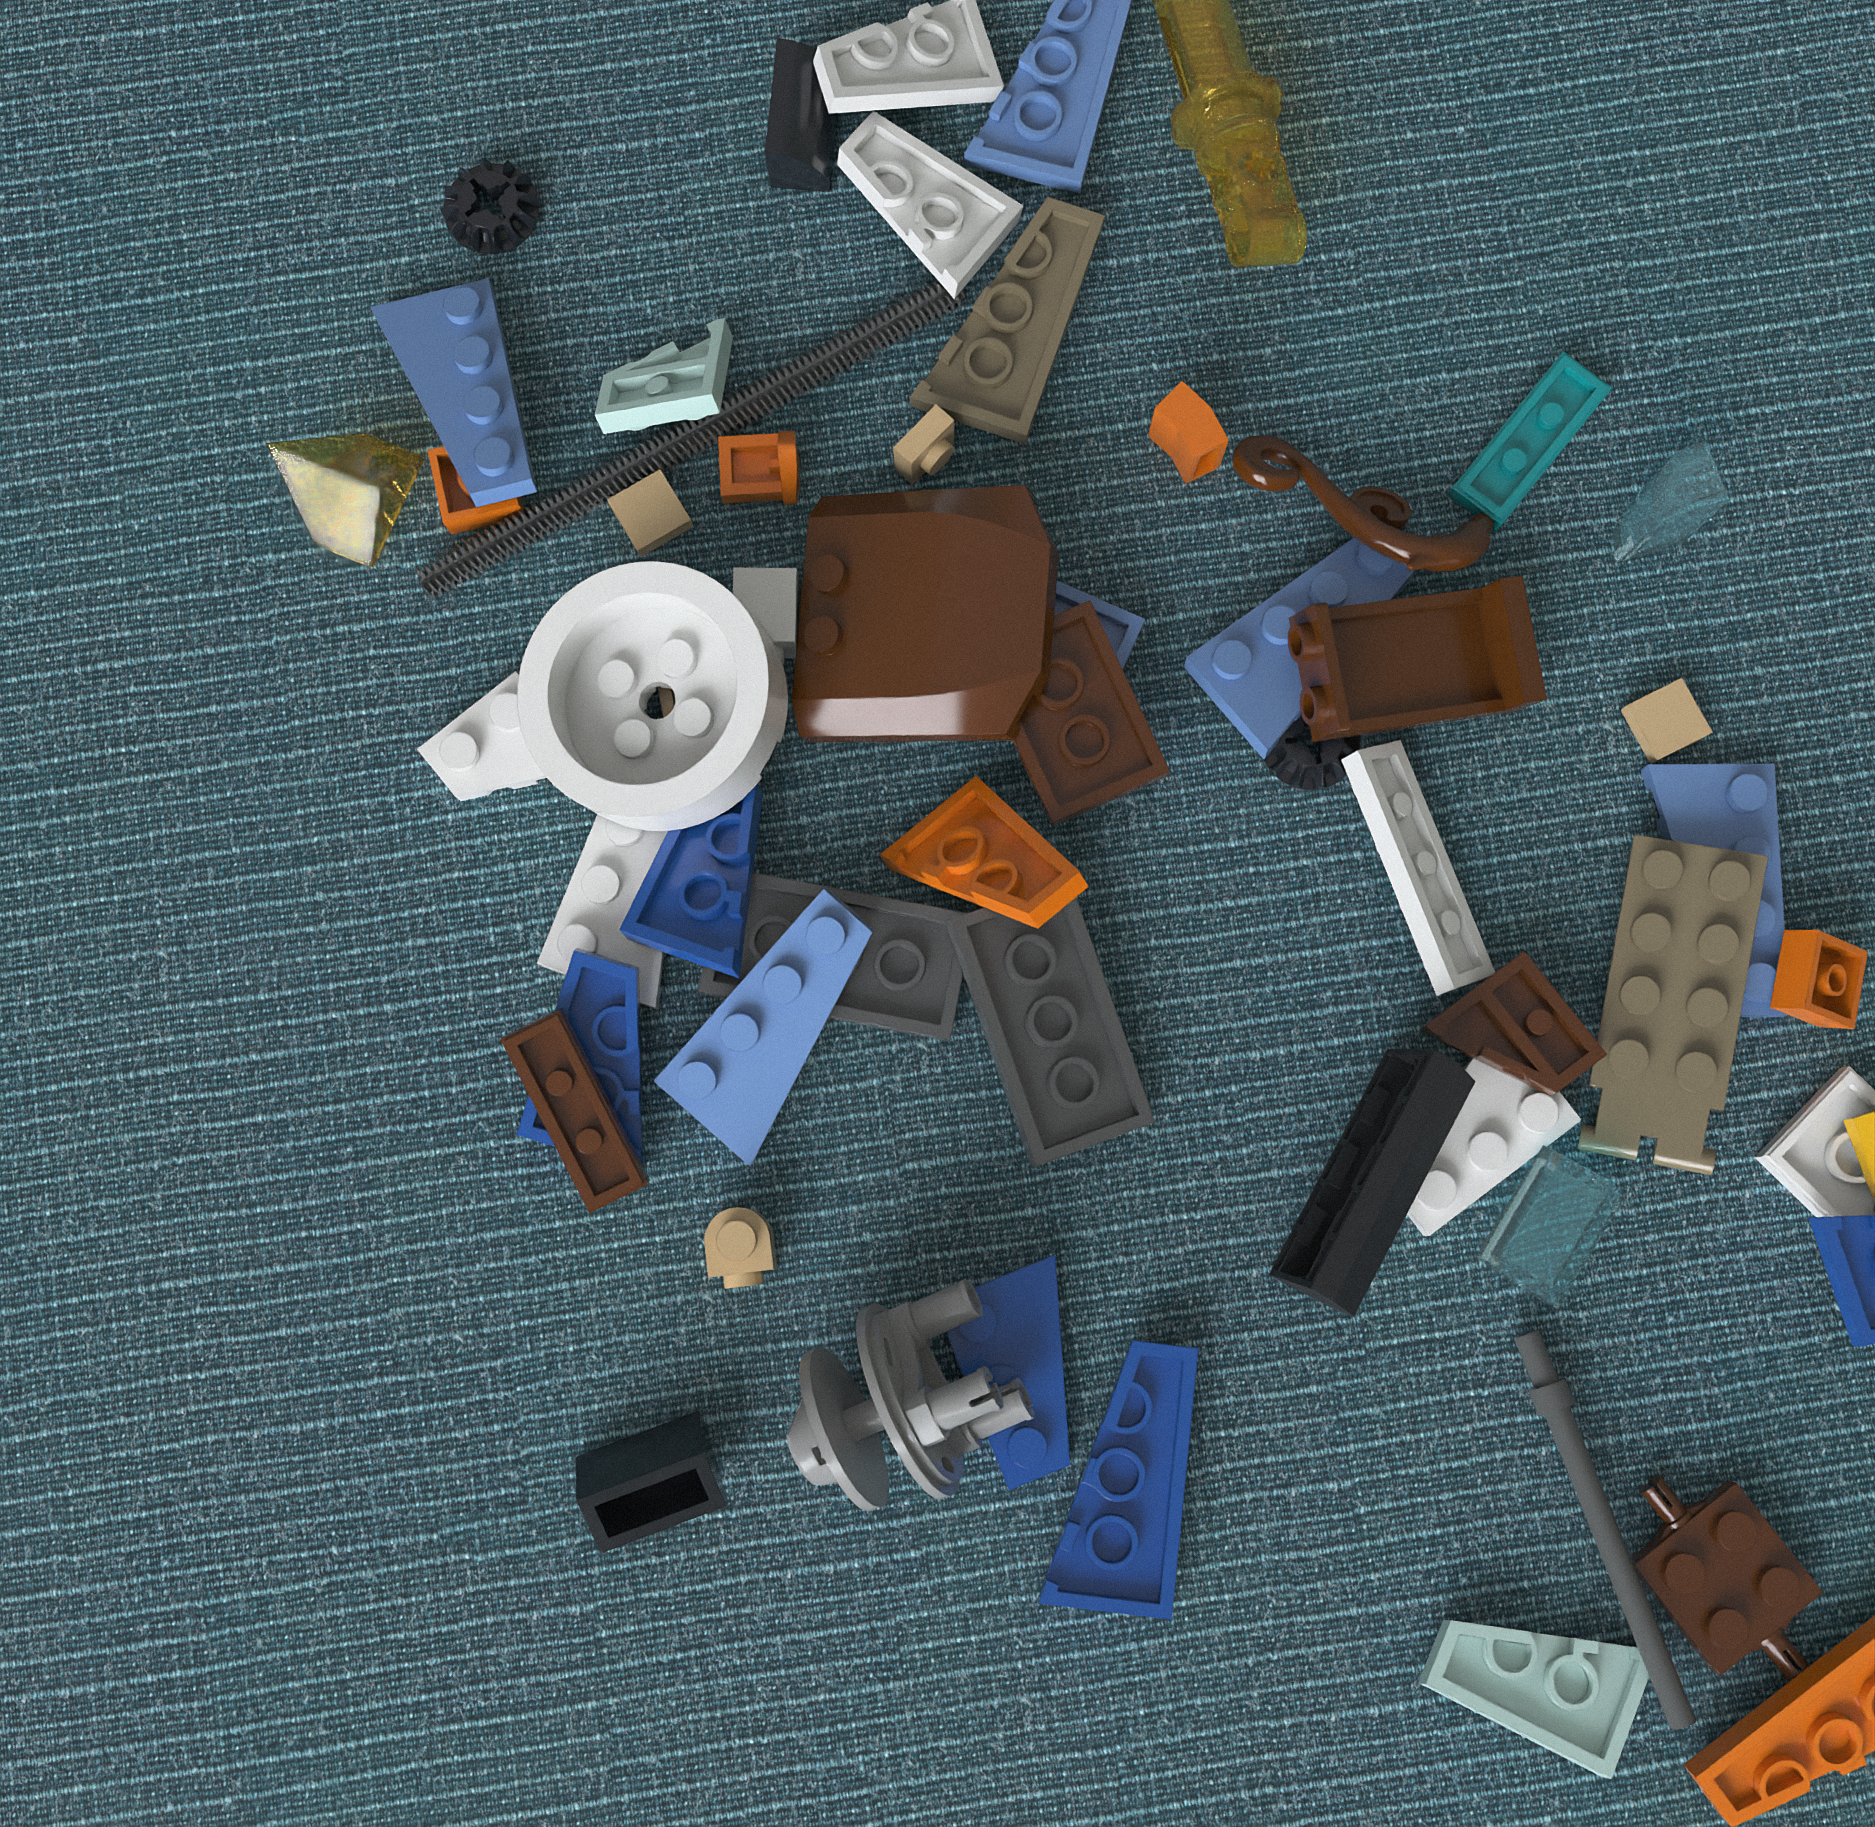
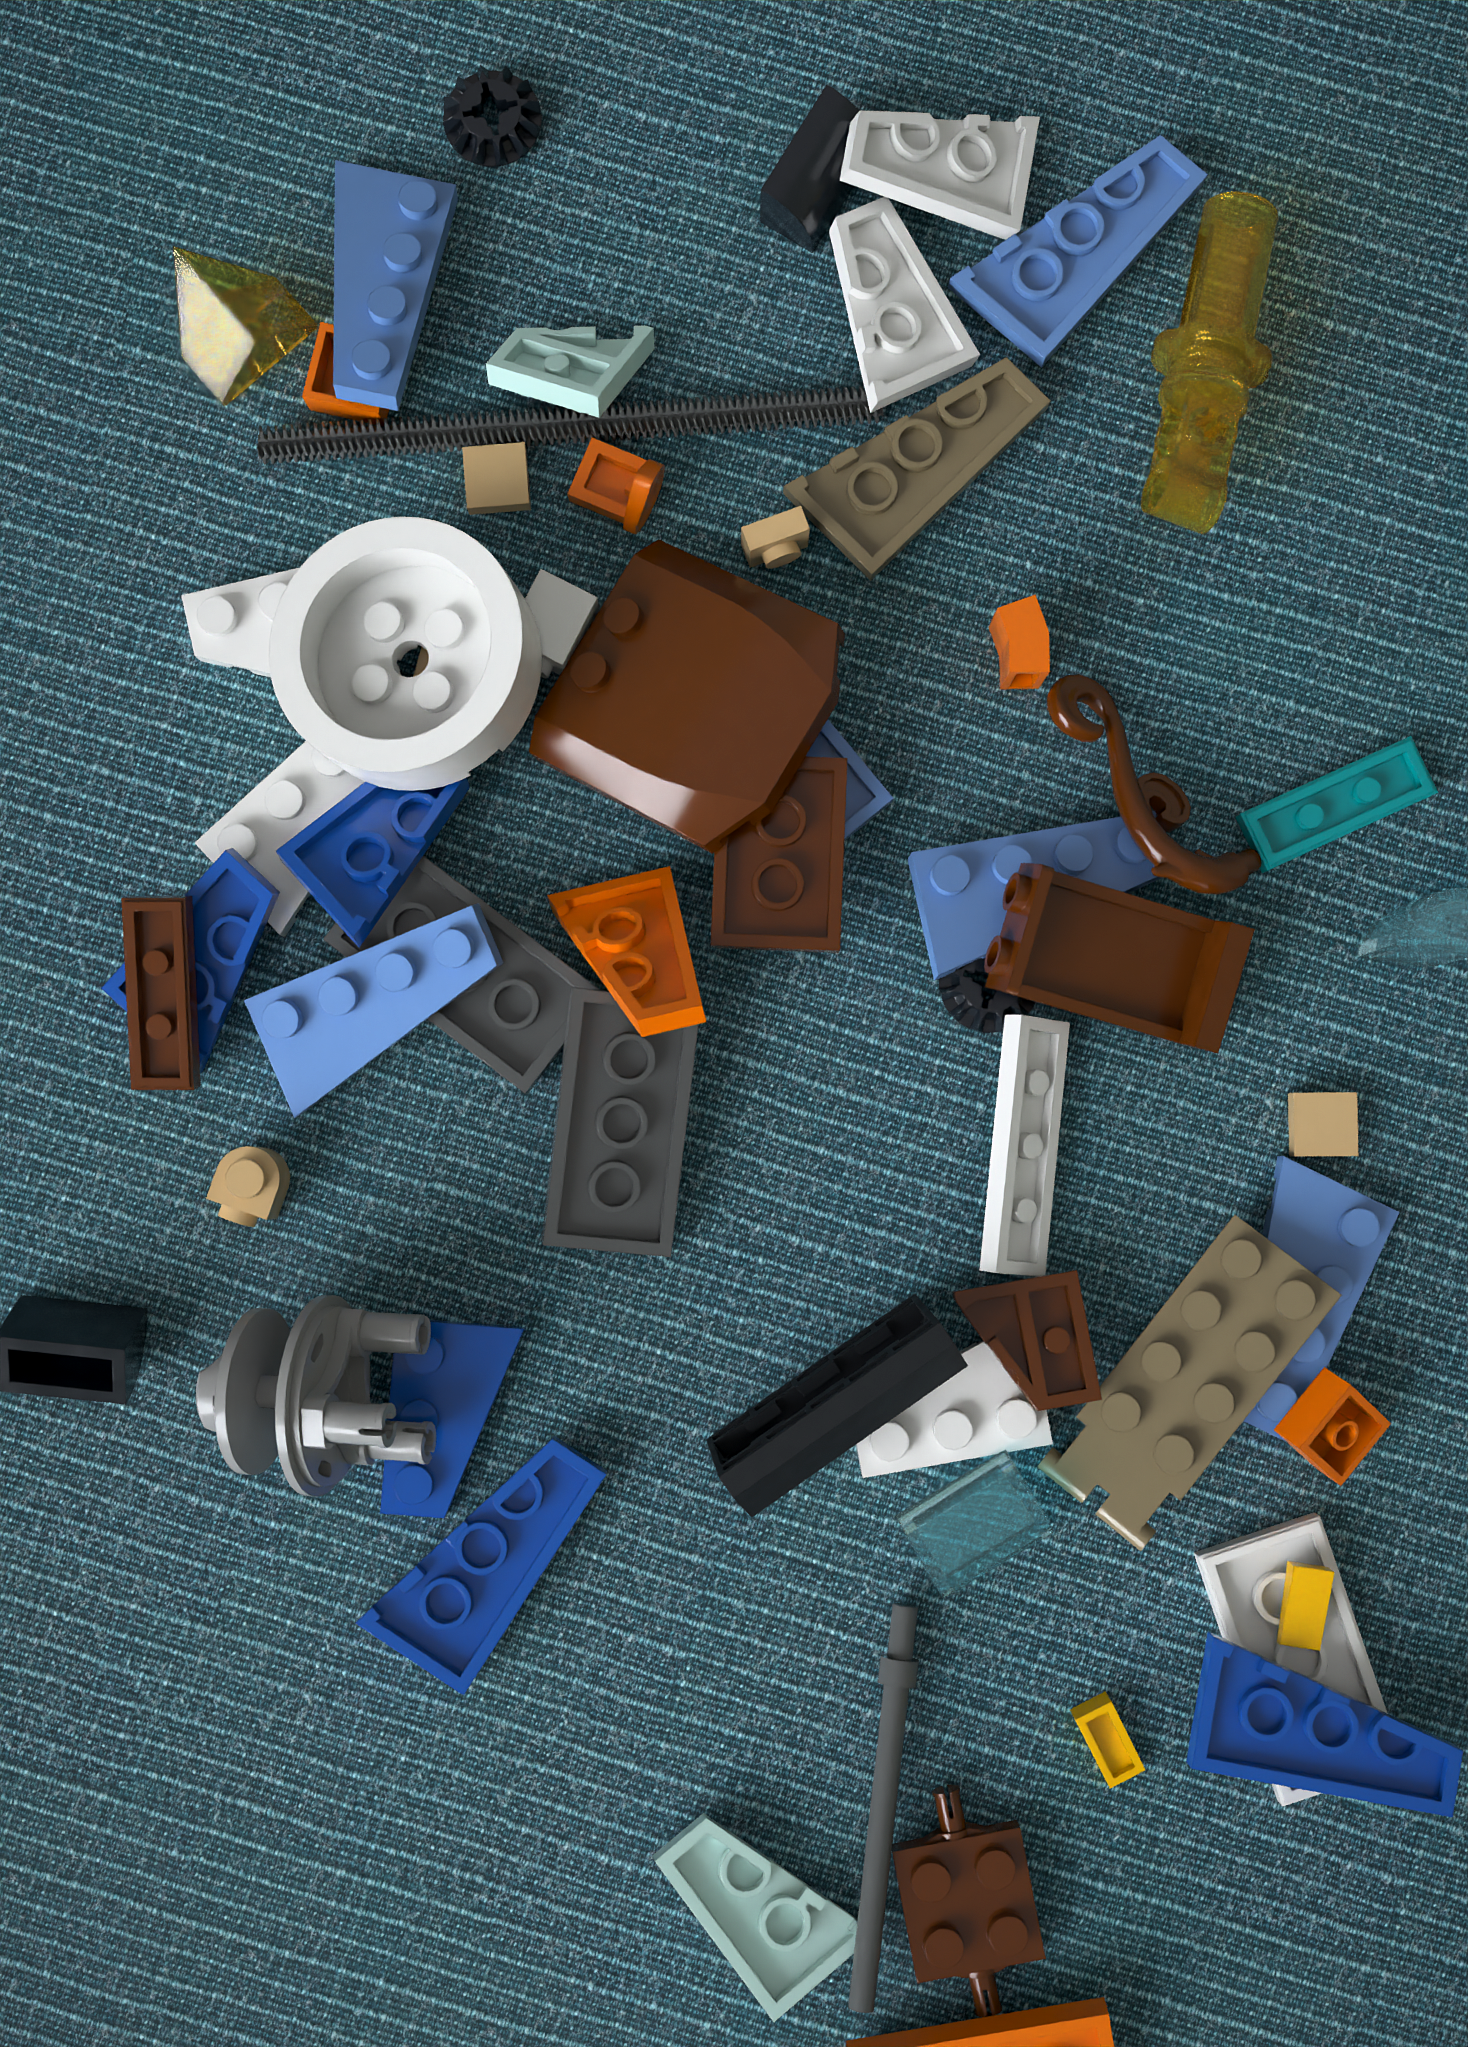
camera: 25 degrees right, 5 degrees up
none -> yellow piece [1070,1692,1145,1788]

